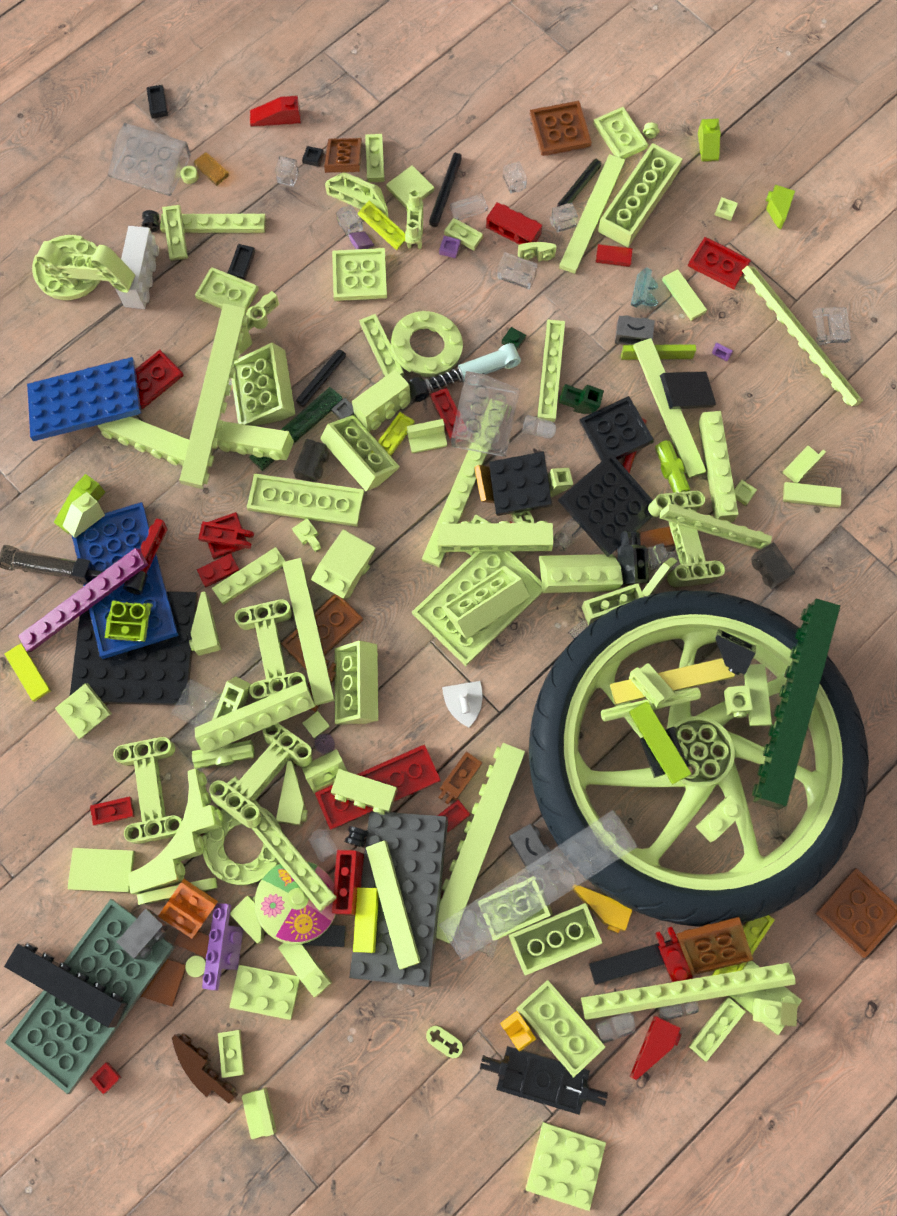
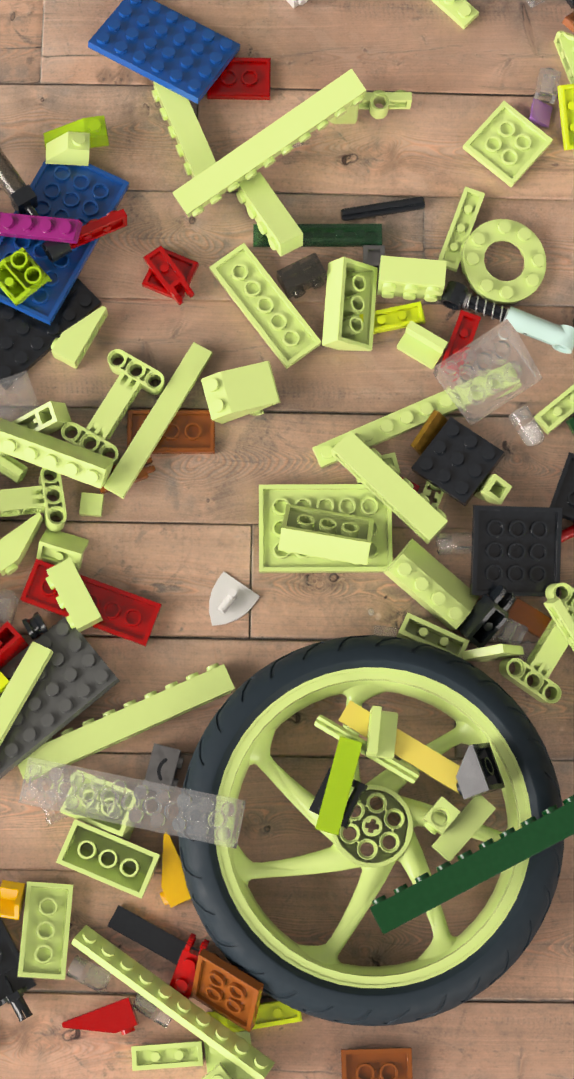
camera: 40 degrees right, 5 degrees up
yellowish green tile [195,267,259,311] -> none
red plate [196,553,239,588] -> none
yellowish green plate [212,547,286,605] -> none
black tile [228,244,256,280] -> none
yellowish green slope [232,343,296,426] -> none
yellowish green plate [292,518,321,552] -> none
tile [315,734,335,754] -> none
yellowish green slope [335,641,379,725] -> none
red tile [437,799,471,834] -> none
dark orange hinge [438,751,482,804] -> none
yellowish green brick [695,795,745,842] -> none

